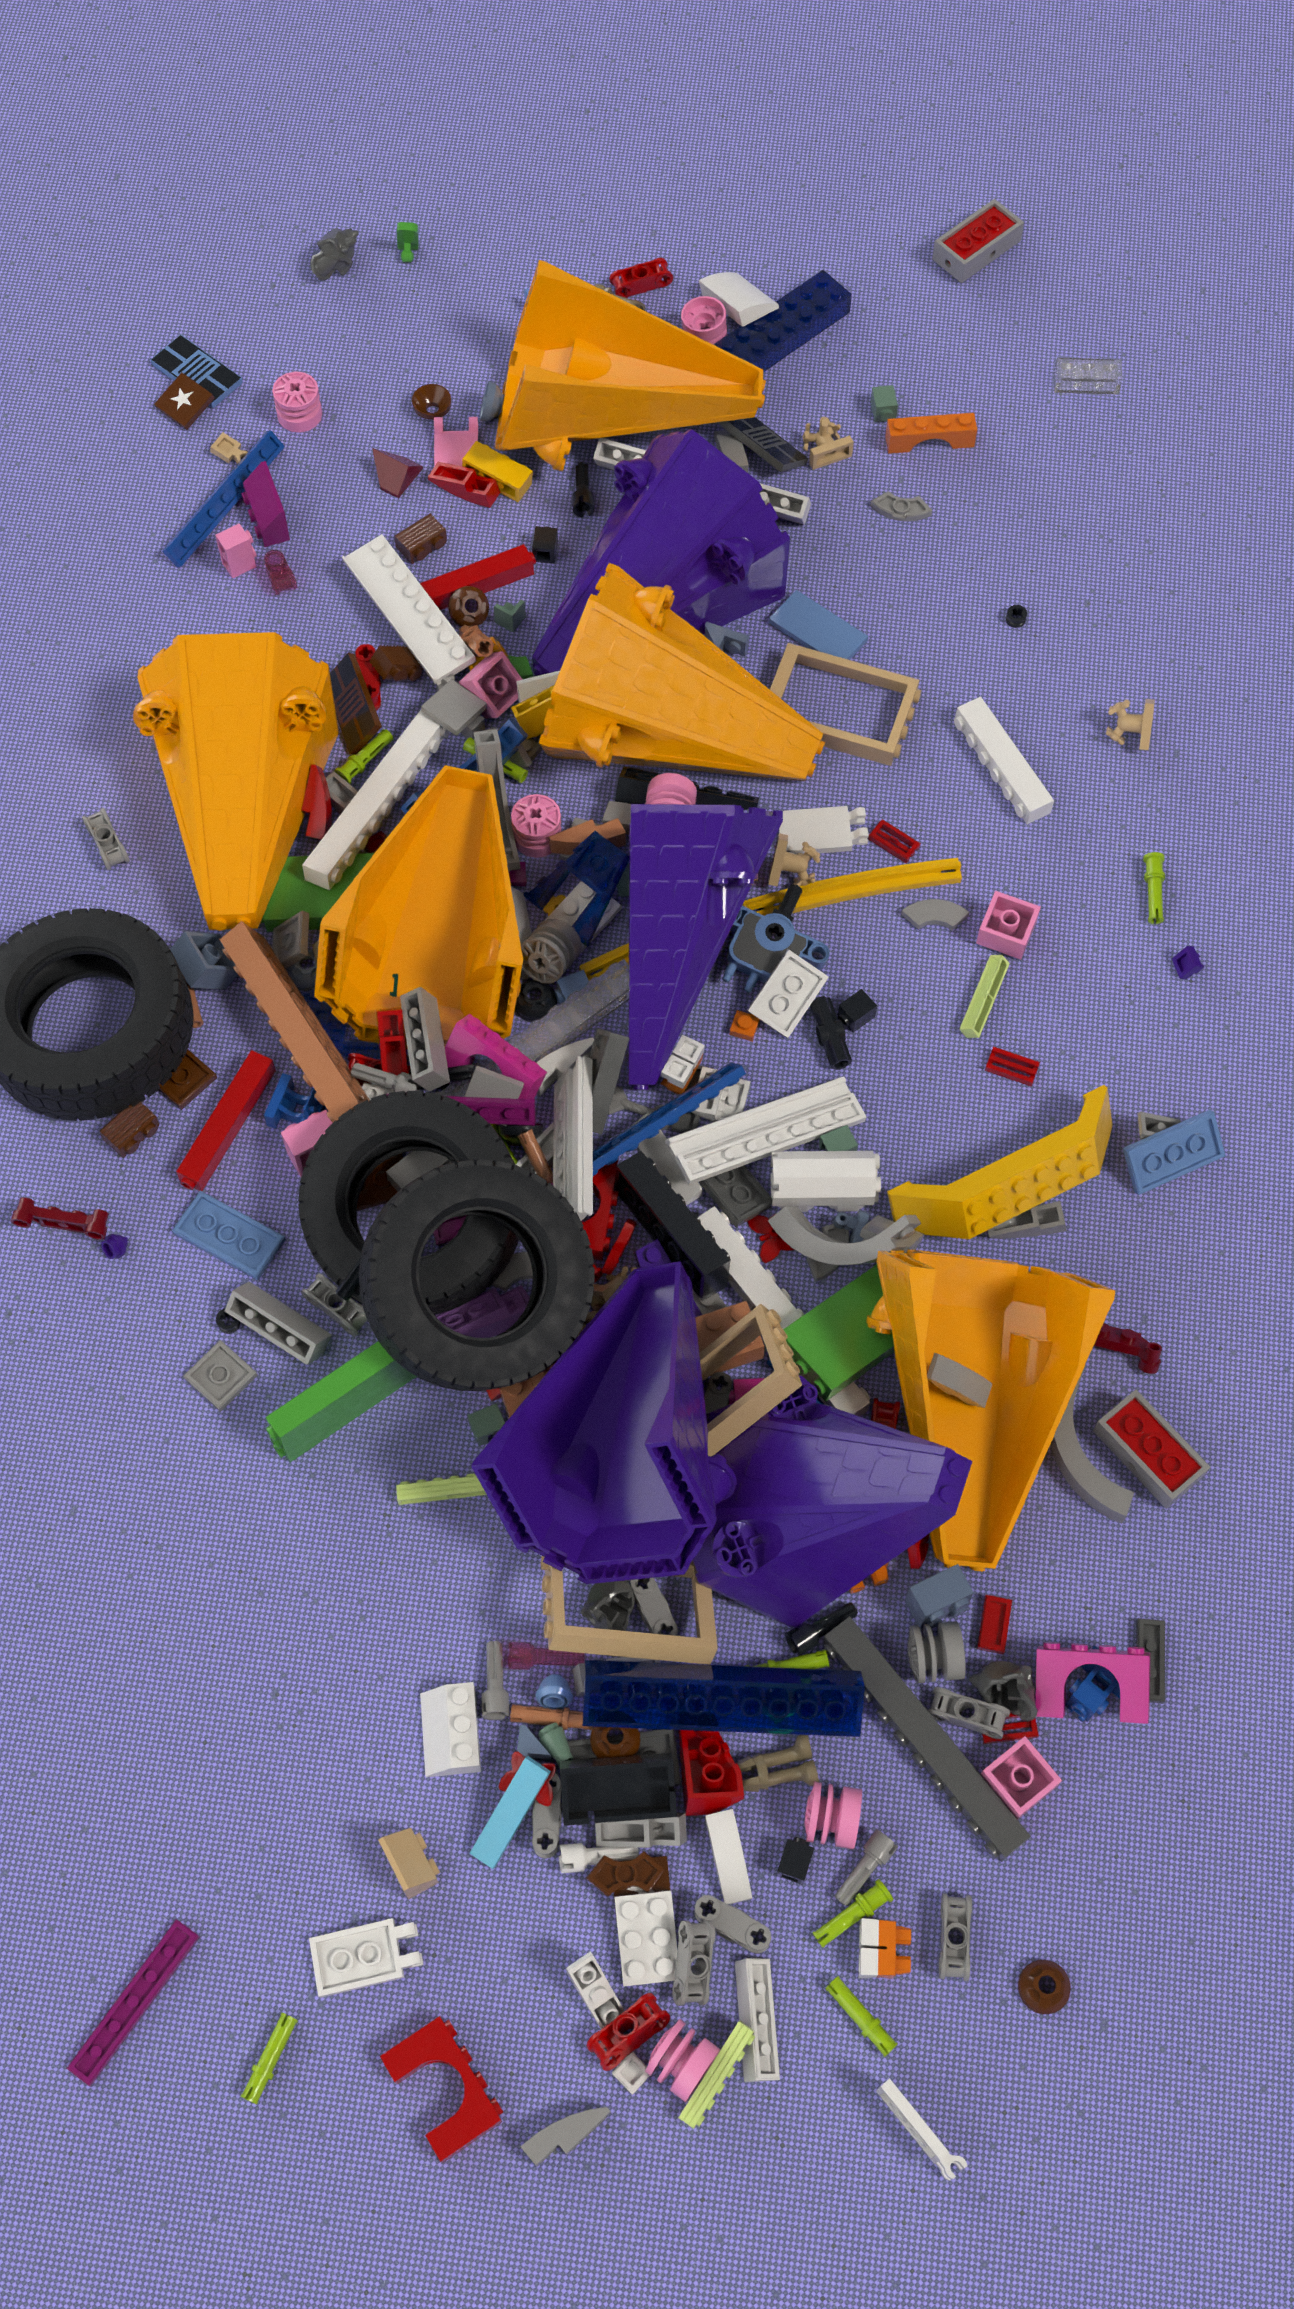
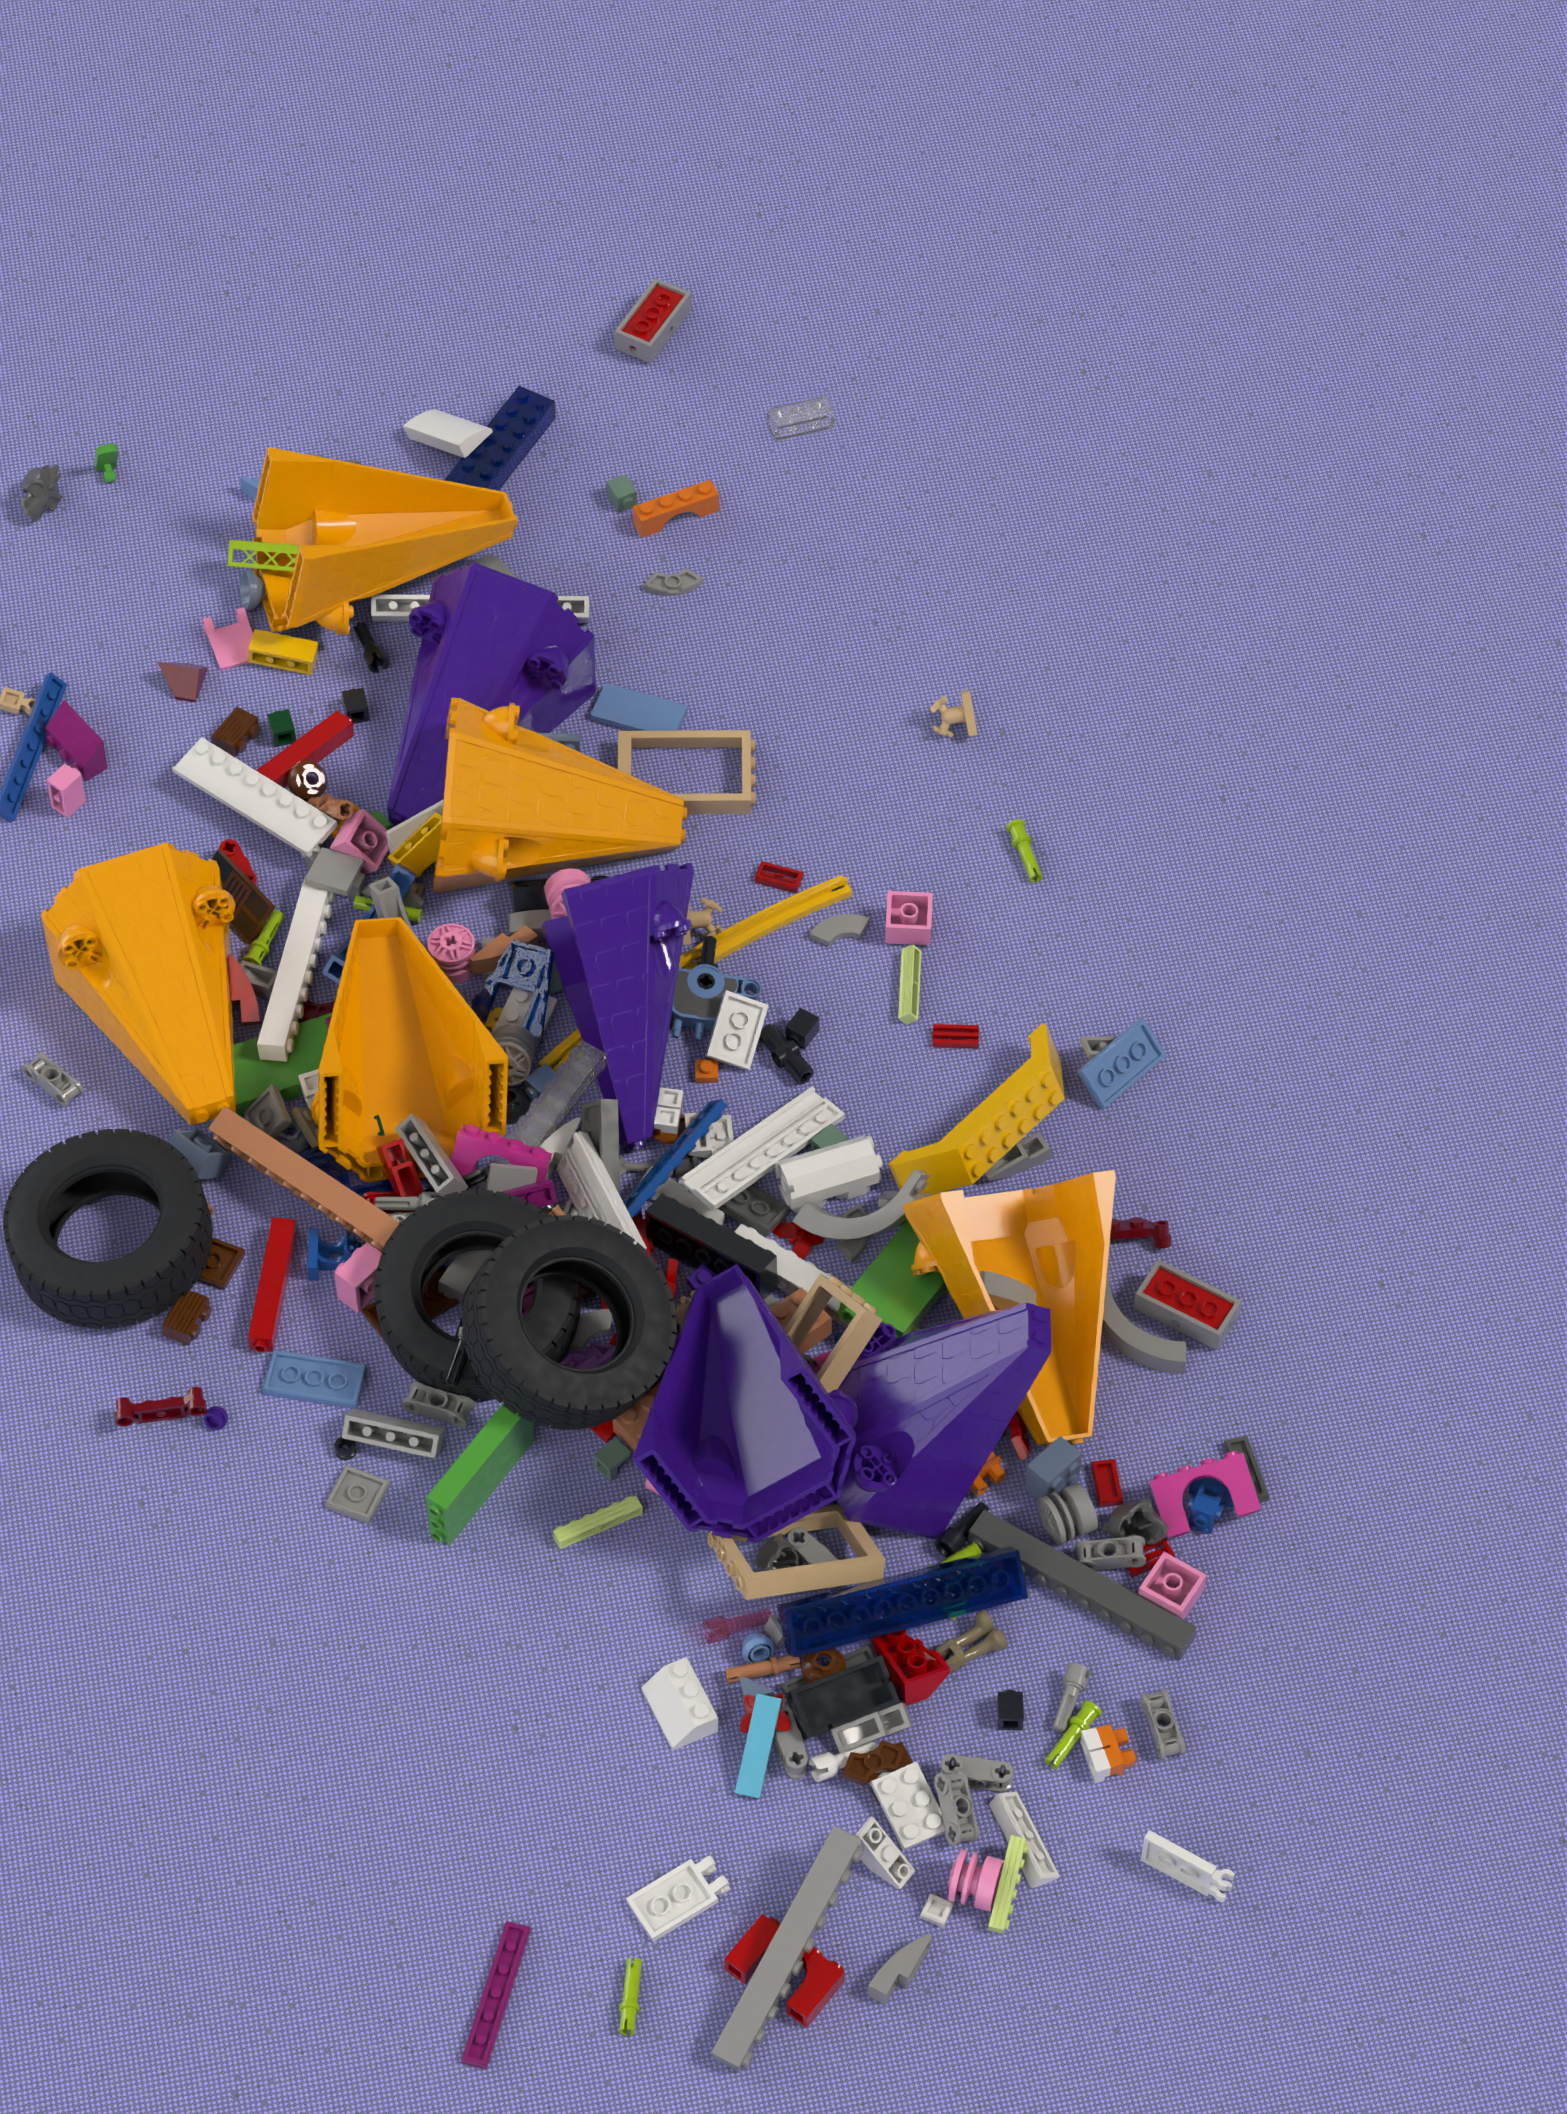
camera: 20 degrees left, 10 degrees down
clear pink piece [264,550,298,595] -> none
bright pink wheel [272,371,322,433] -> none
reddish brown brick [370,645,424,681] -> none
tan slope [378,1828,440,1900] -> none
reddish brown piece [412,384,452,420] -> none
red slope [428,462,500,508] -> none
light grey piece [482,1641,509,1720] -> none
sand green panel [493,599,526,632] -> none
sand green cone [538,1723,574,1767] -> none
red piece [586,1993,671,2071] -> none
red piece [609,258,674,298] -> none
bright pink wheel [681,296,727,349] -> none
white slope [705,1809,752,1905] -> none
tile [718,417,809,472] -> none
white tile [779,806,869,854] -> none
tan piece [803,417,854,470] -> none
bright pink wheel [804,1781,862,1850] -> none
lime pin [825,1976,898,2057] -> none
sand blue piece [833,1210,869,1243] -> none
white brick [954,697,1054,824] -> none
black bush [1006,605,1027,628] -> none
reddish brown piece [1018,1960,1071,2015] -> none
dark purple tile [1172,946,1205,980] -> none
none -> lime fence [228,539,300,571]
none -> dark green brick [267,709,296,747]
none -> light grey brick [711,1826,864,2073]

